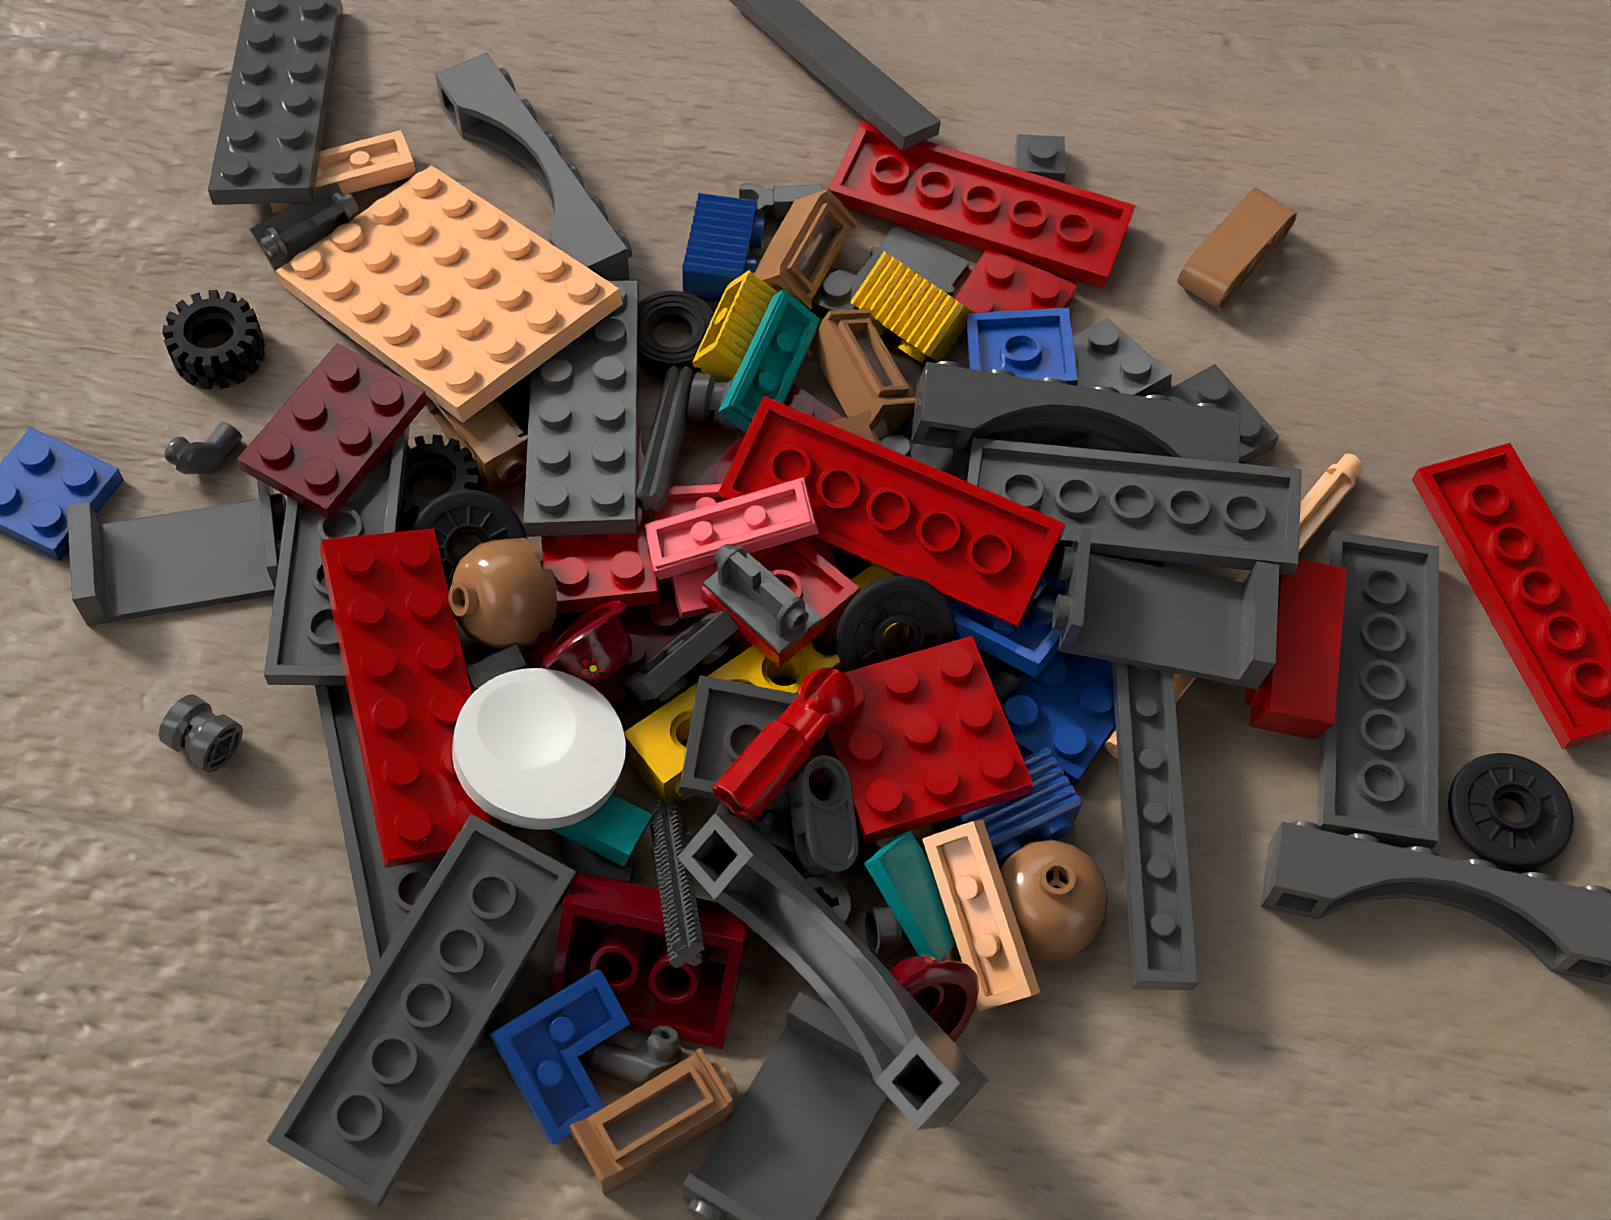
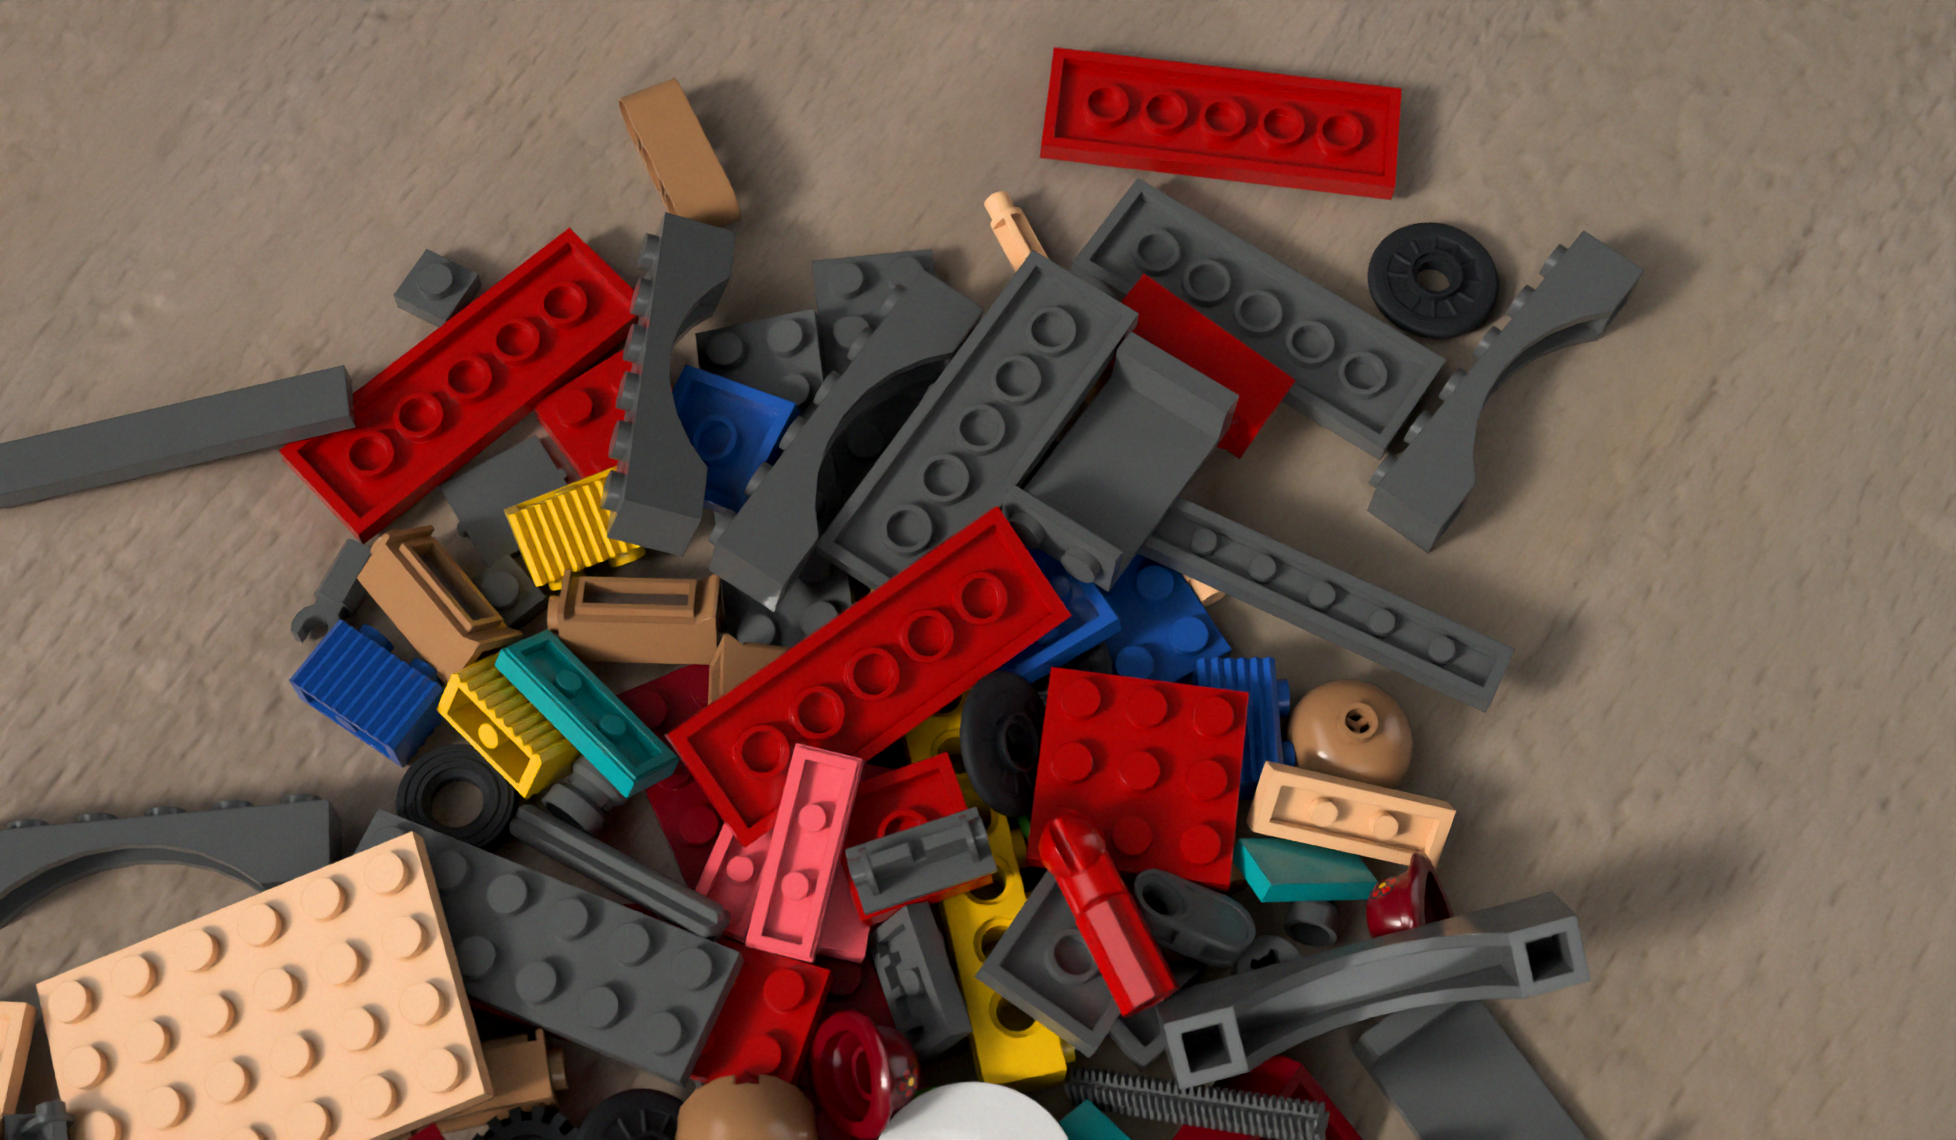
camera: 65 degrees left, 5 degrees up
none -> dark grey arch [601,212,736,557]

